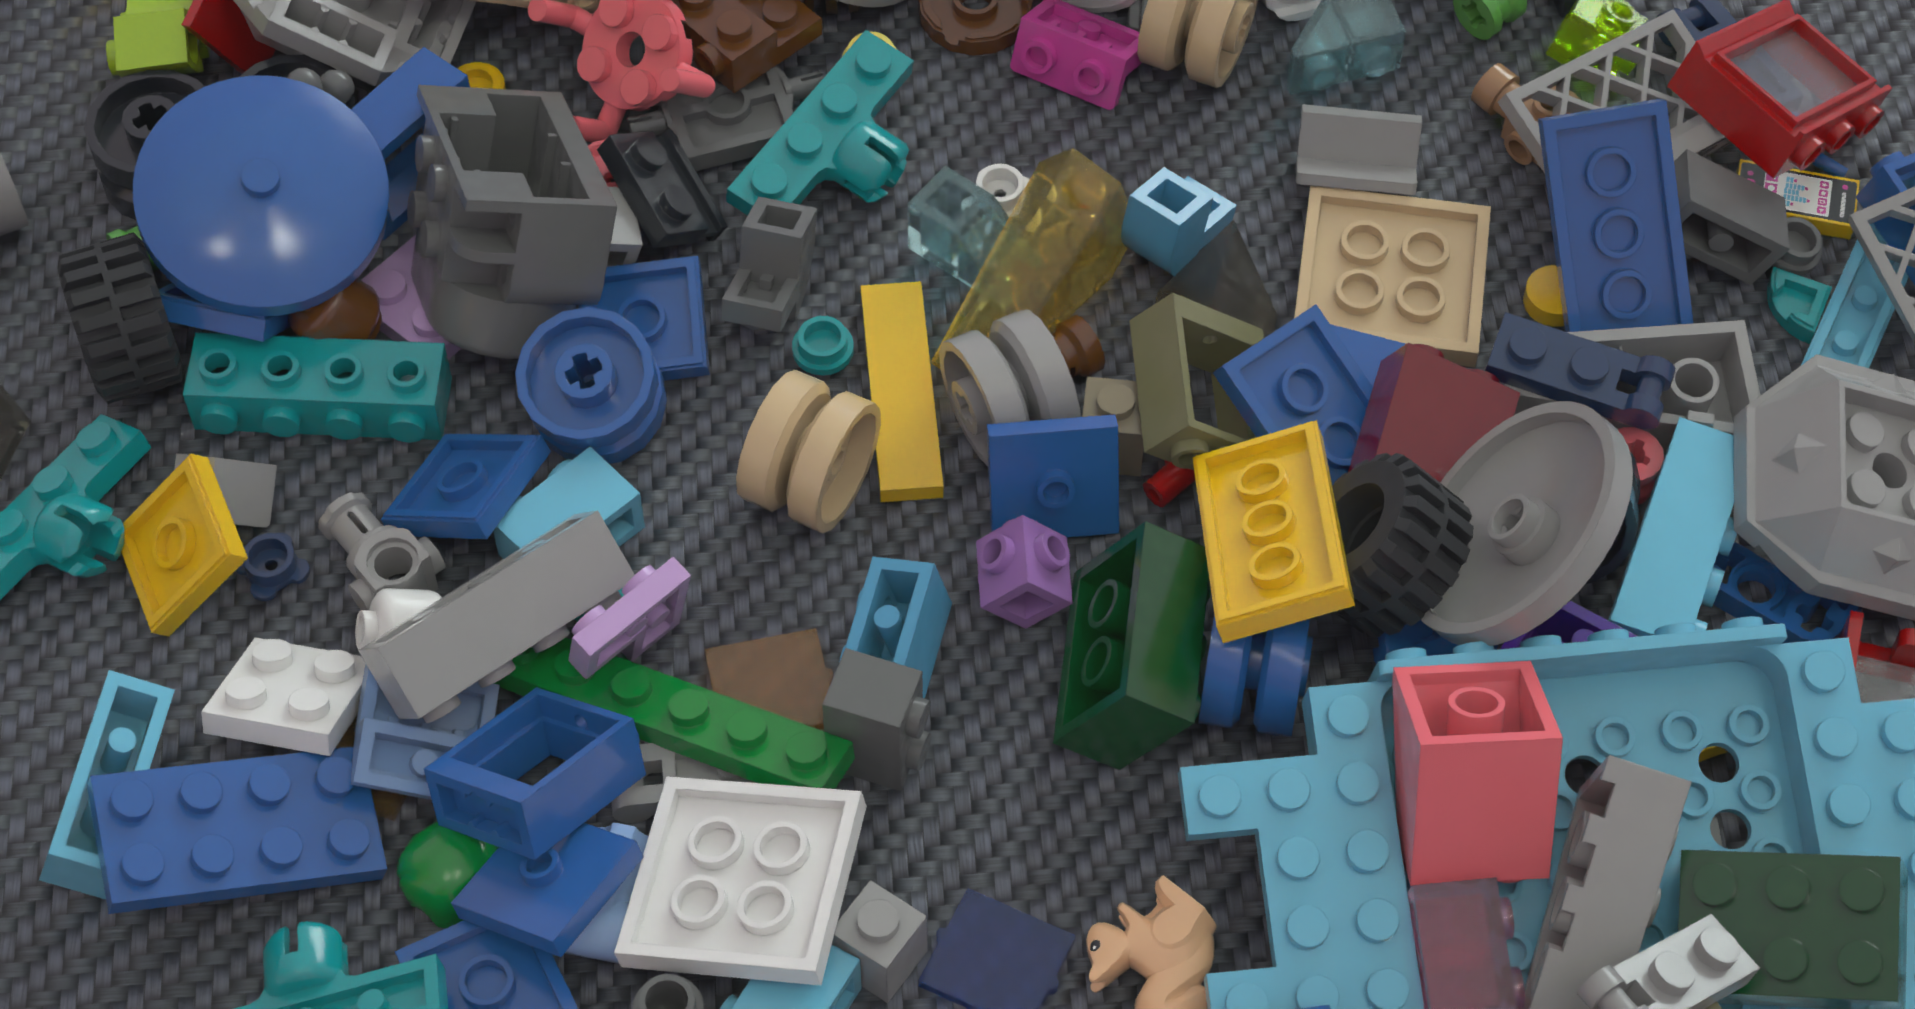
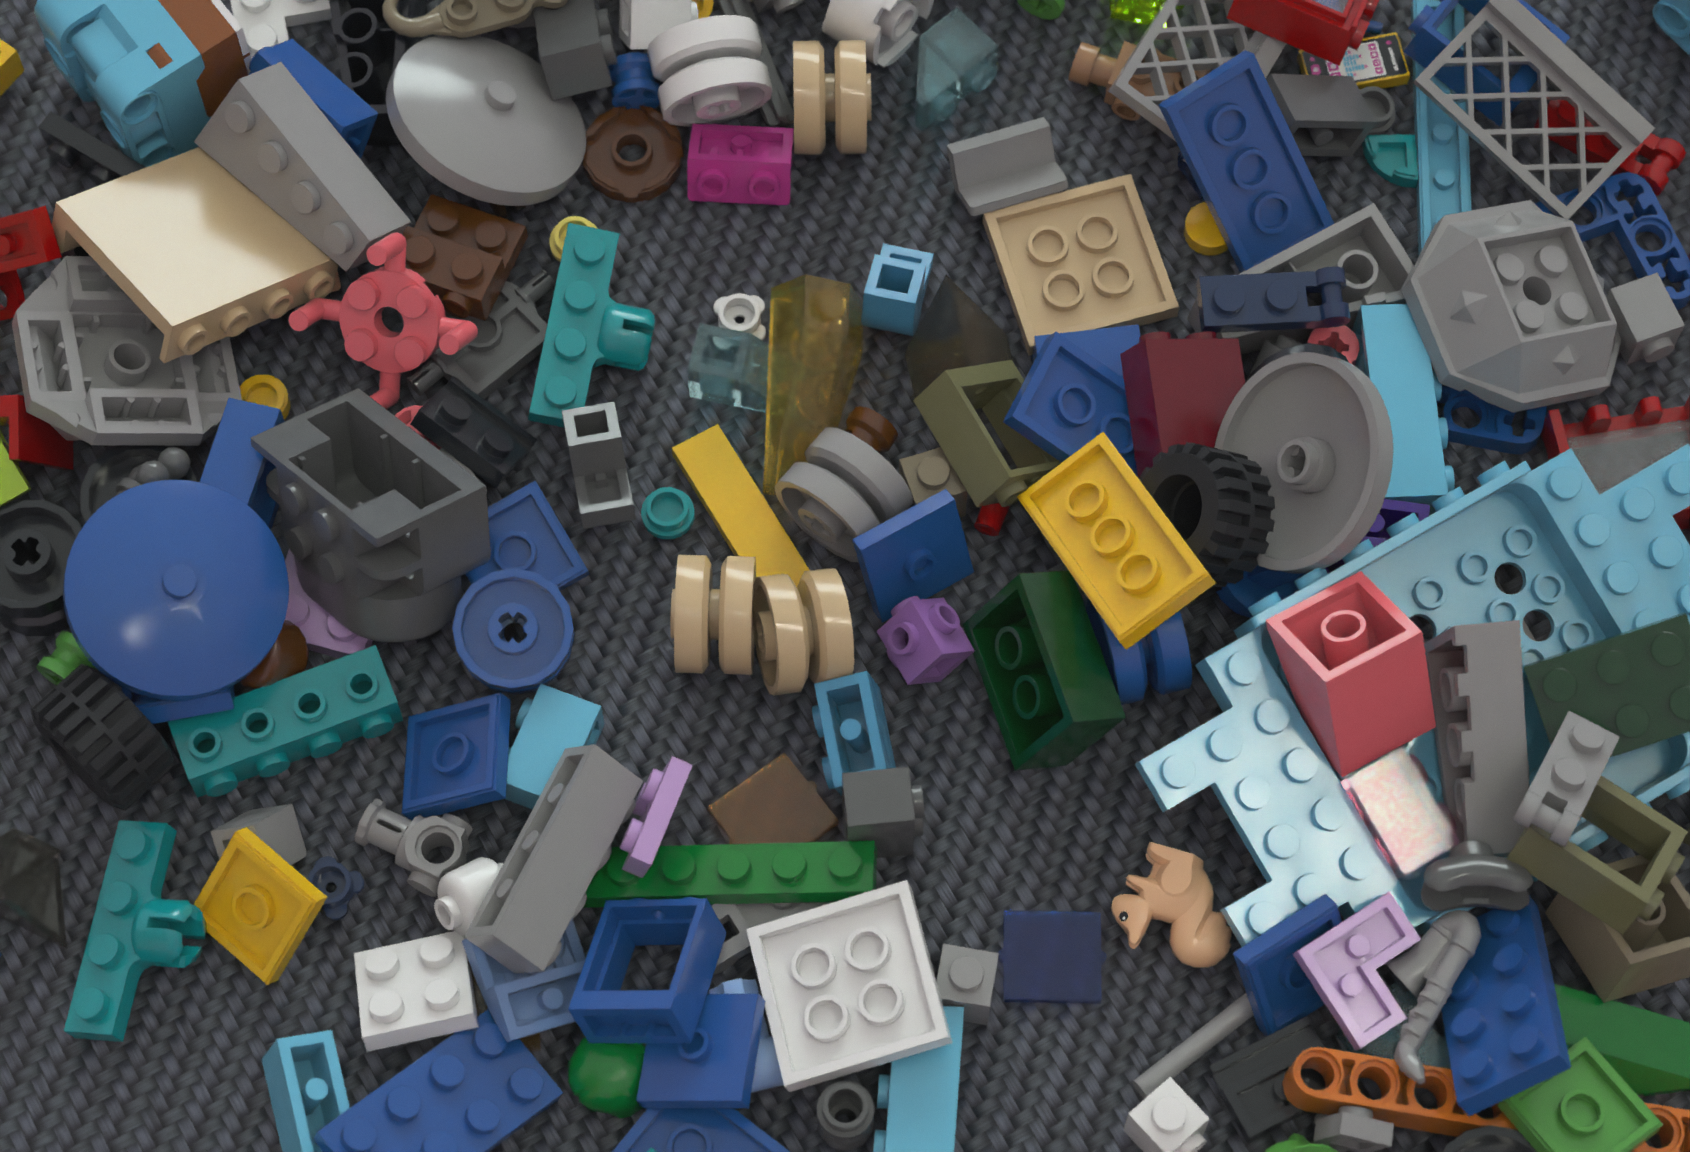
camera: 25 degrees left, 10 degrees up
none -> tan wheel [752,568,854,695]

